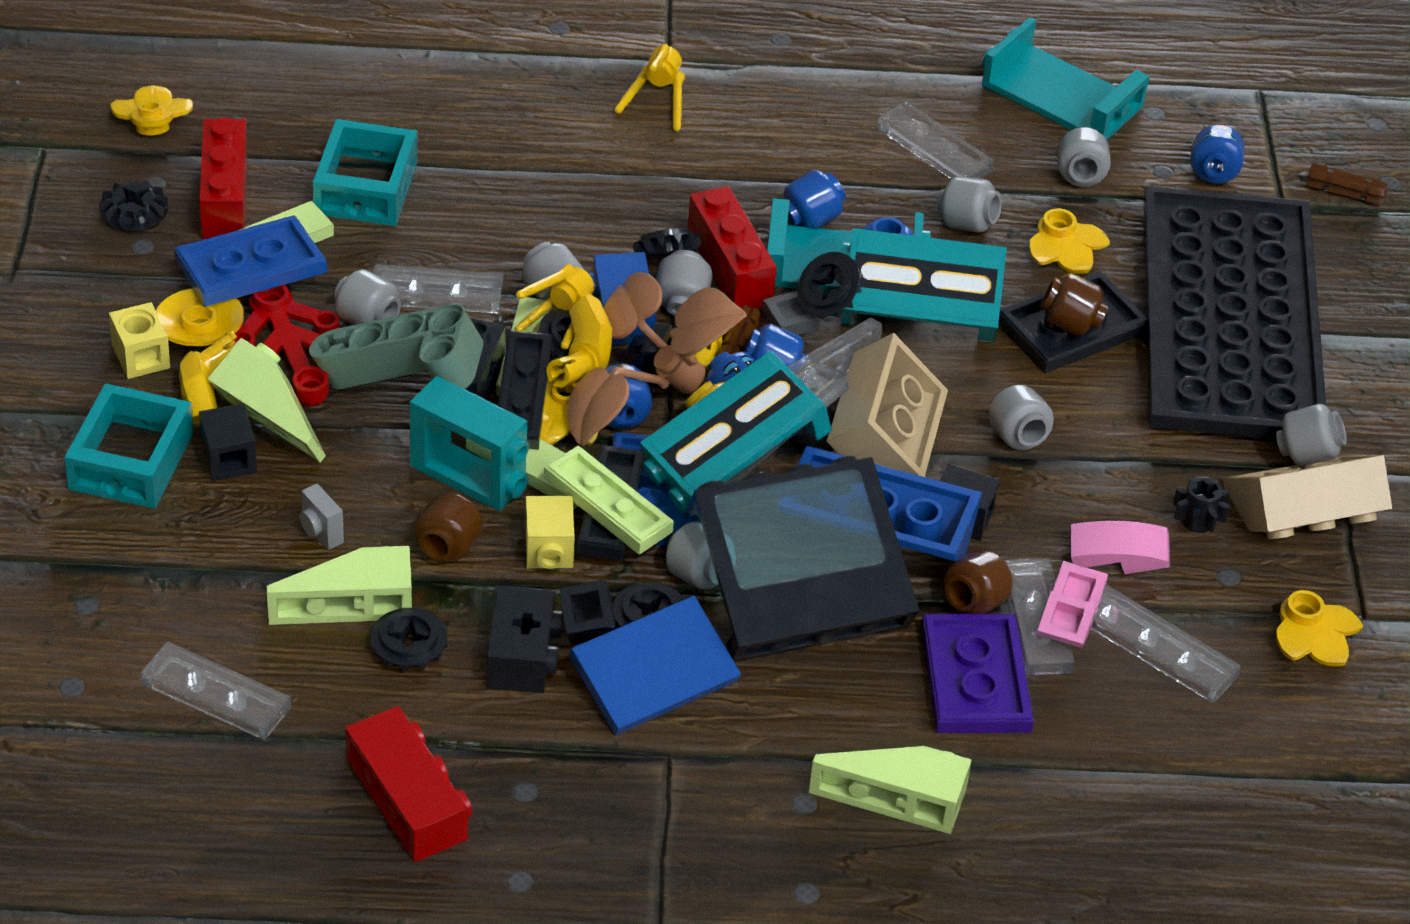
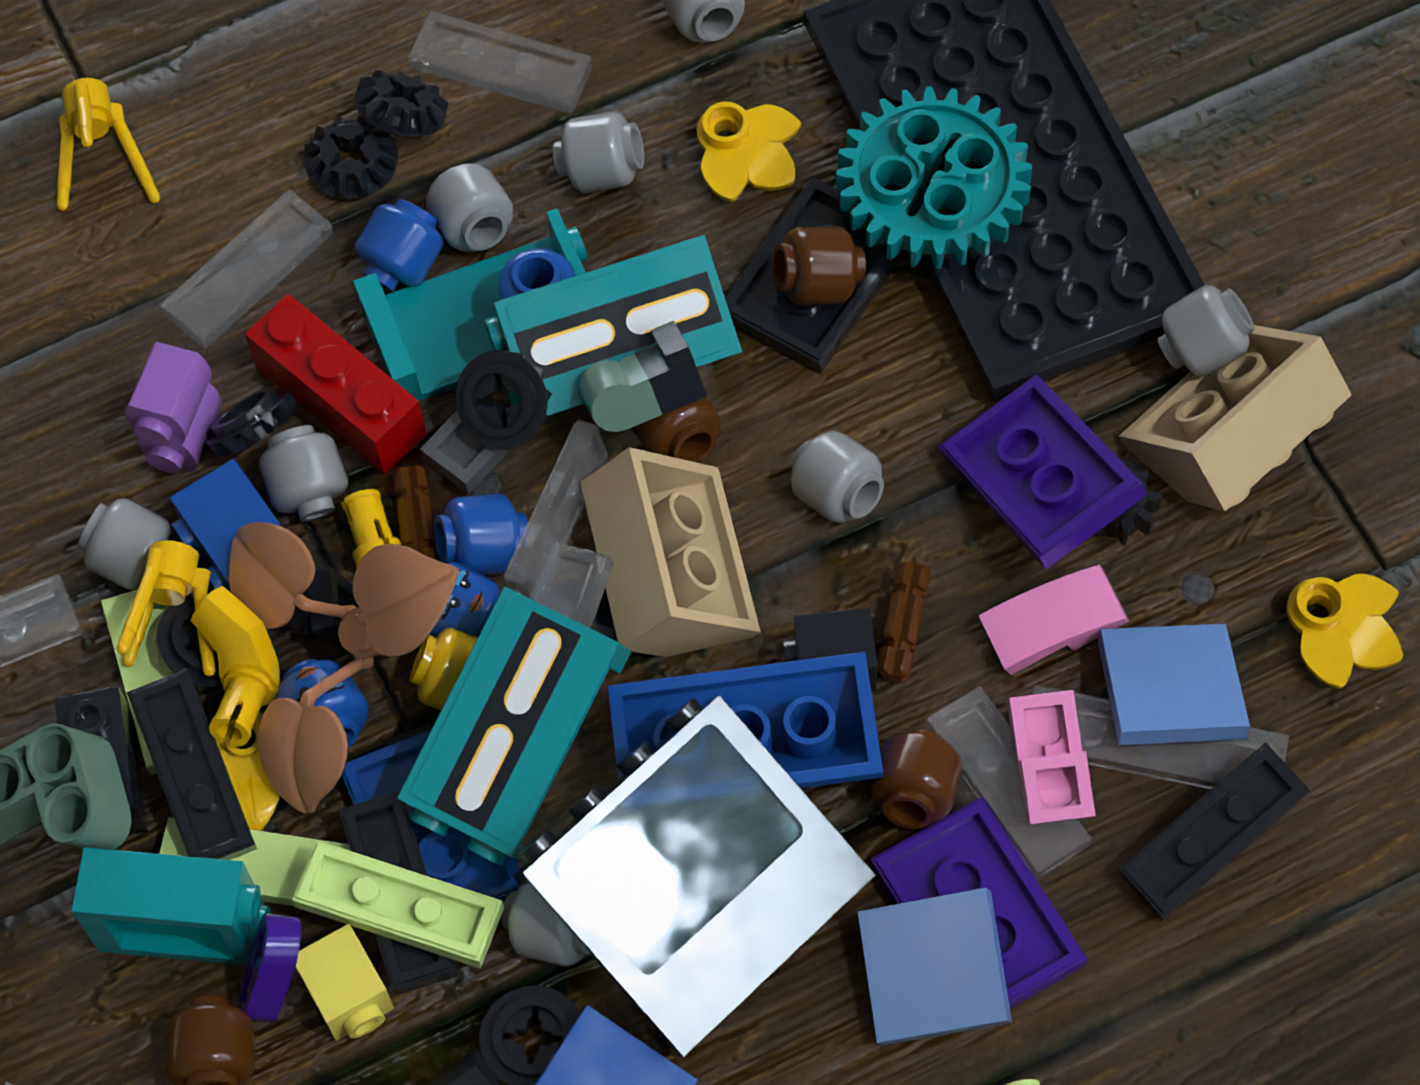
camera: 20 degrees left, 20 degrees up
none -> medium lavender brick [125,342,222,473]
none -> clear tile [160,189,333,349]
none -> dark purple beam [239,913,301,1023]
none -> black gear [304,114,398,200]
none -> black gear [354,70,448,137]
none -> light grey head [426,163,513,252]
none -> leg [579,321,707,432]
none -> reddish brown head [631,397,720,463]
none -> teal gear [836,86,1032,269]
none -> medium blue tile [858,888,1012,1046]
none -> reddish brown axle [877,562,930,683]
none -> dark purple tile [938,374,1147,570]
none -> medium blue tile [1098,623,1250,745]
none -> black tile [1118,742,1311,921]

